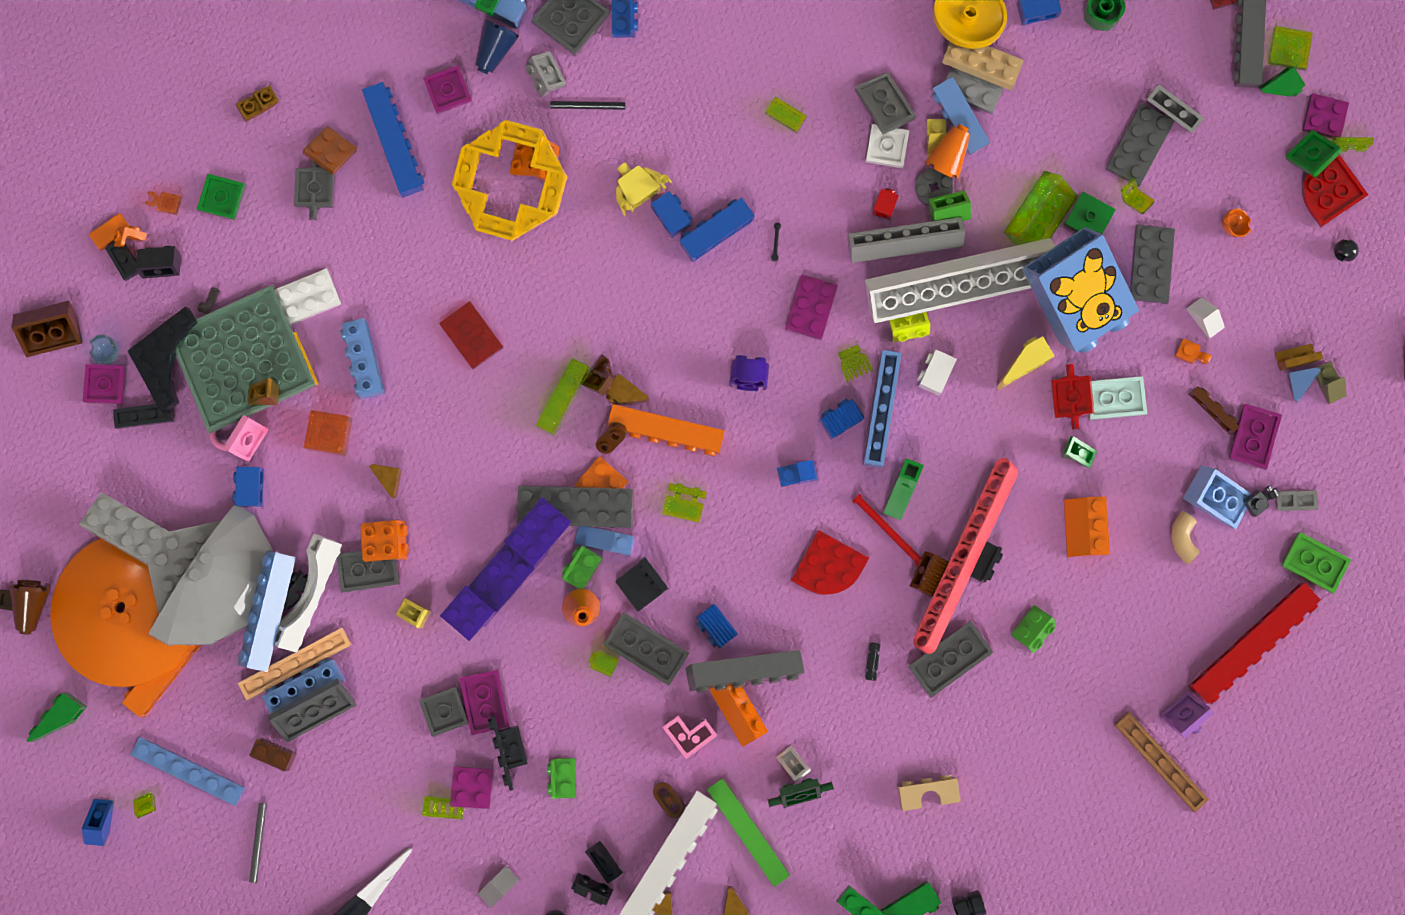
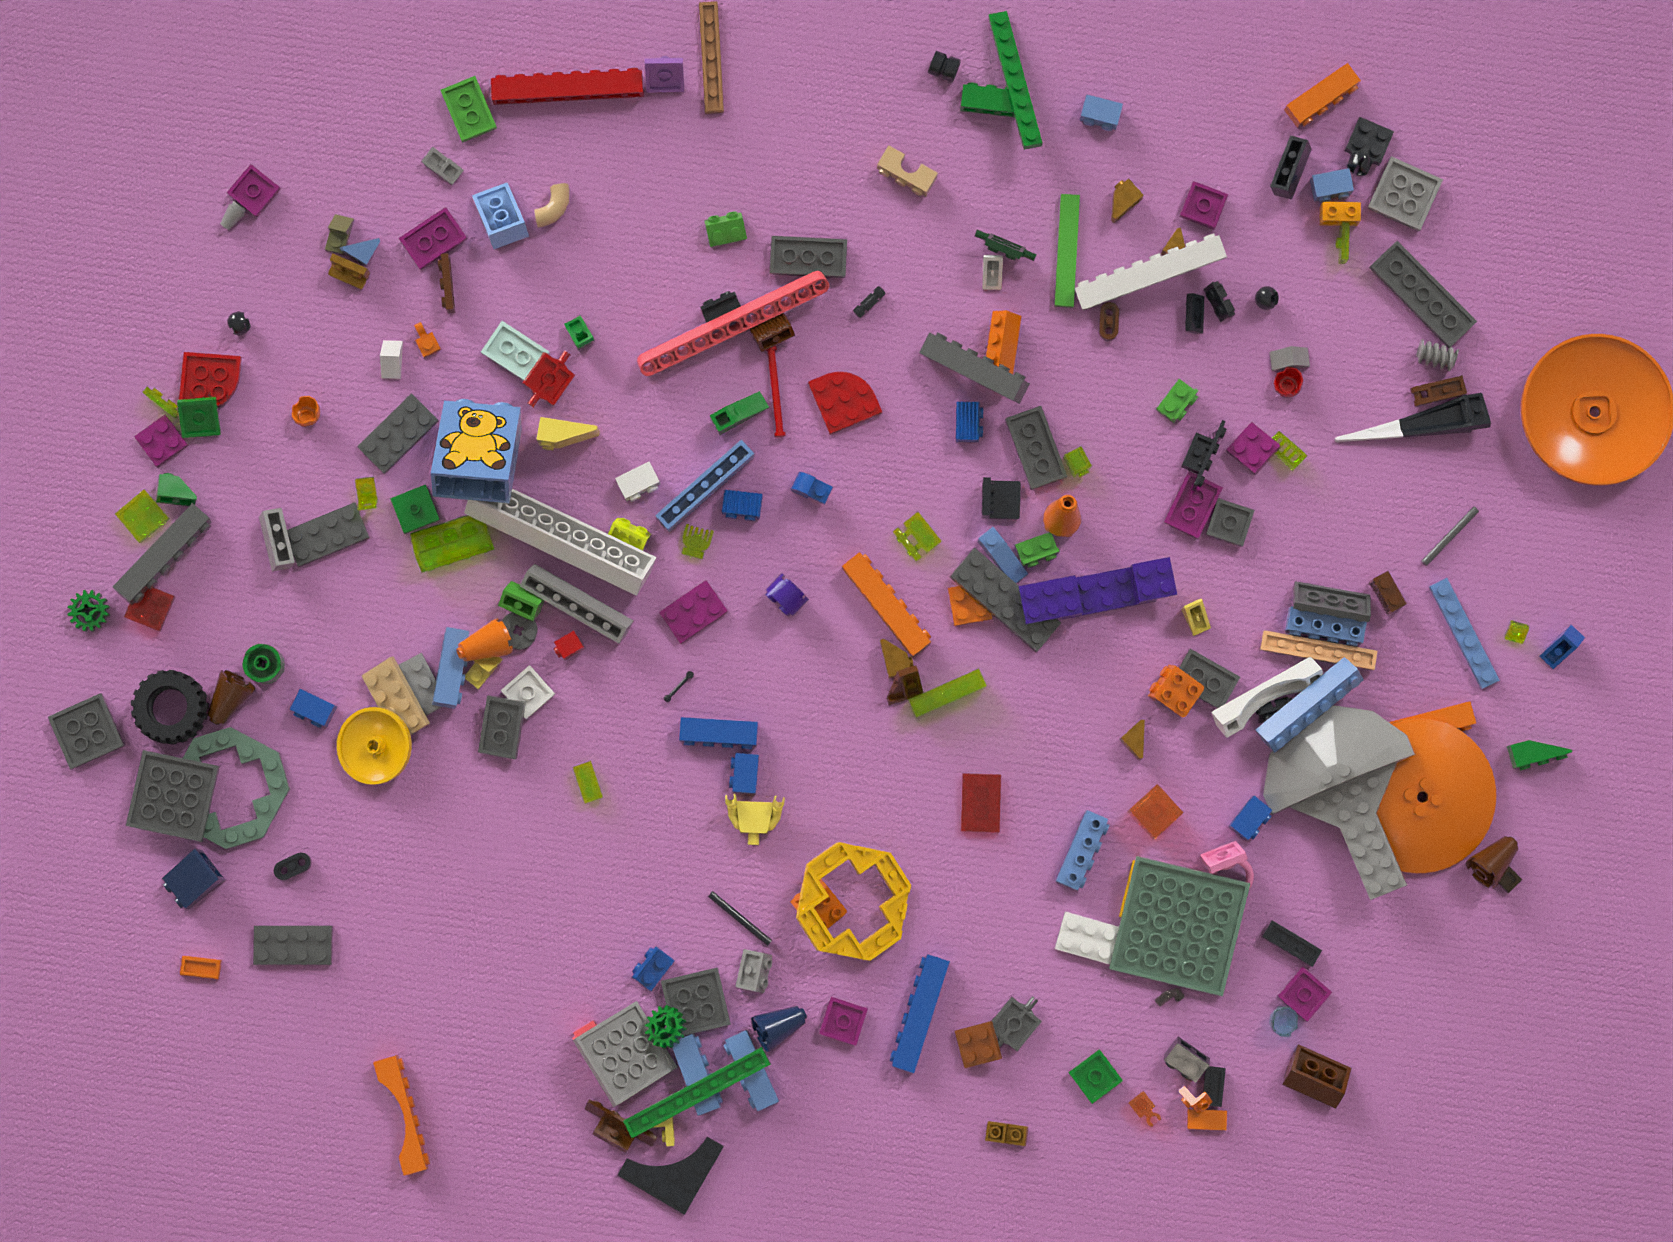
camera: 140 degrees left, 0 degrees up
black plate [128,307,198,413] -> none
pearl gold slope [247,378,279,405] -> none
reddish brown plate [596,422,627,454] -> none
bright pink brick [662,715,717,759] -> none
orange slope [1063,496,1110,557] -> none
black plate [1243,486,1279,517] -> none
none -> red hair [1274,367,1303,397]

